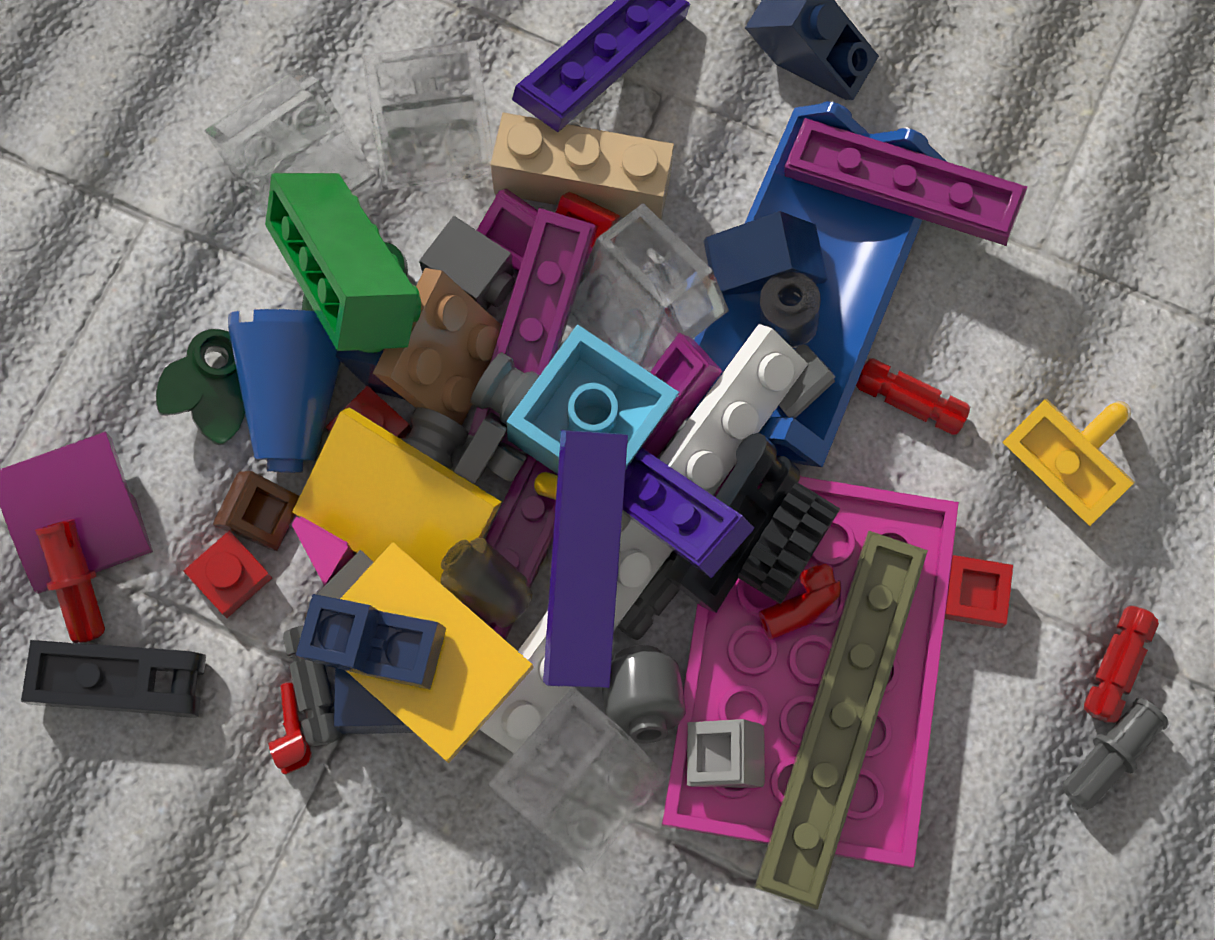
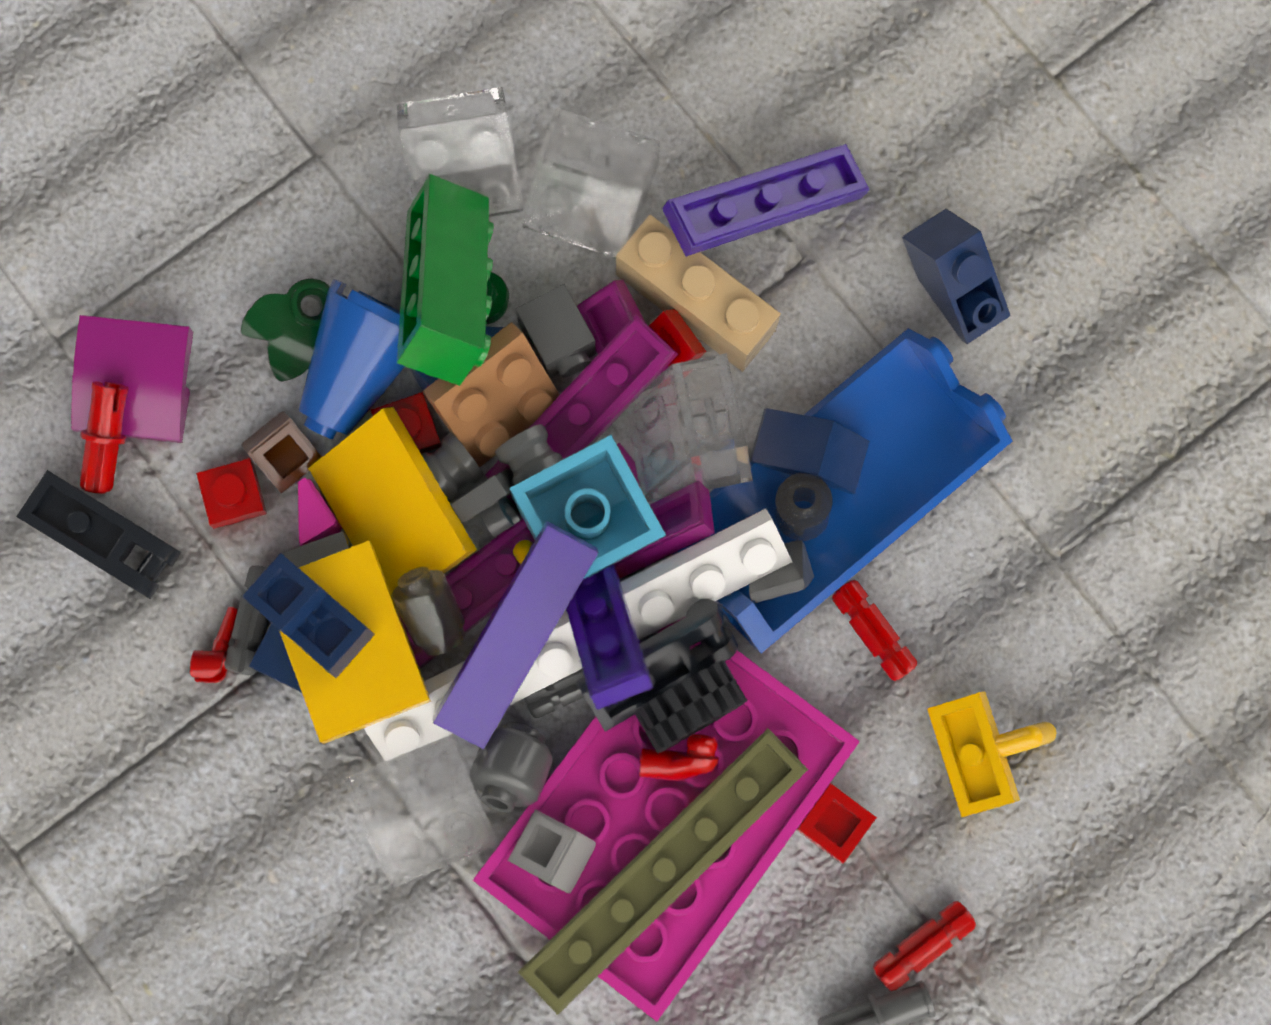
camera: 25 degrees right, 5 degrees up
magenta tile [785,118,1028,246] -> none

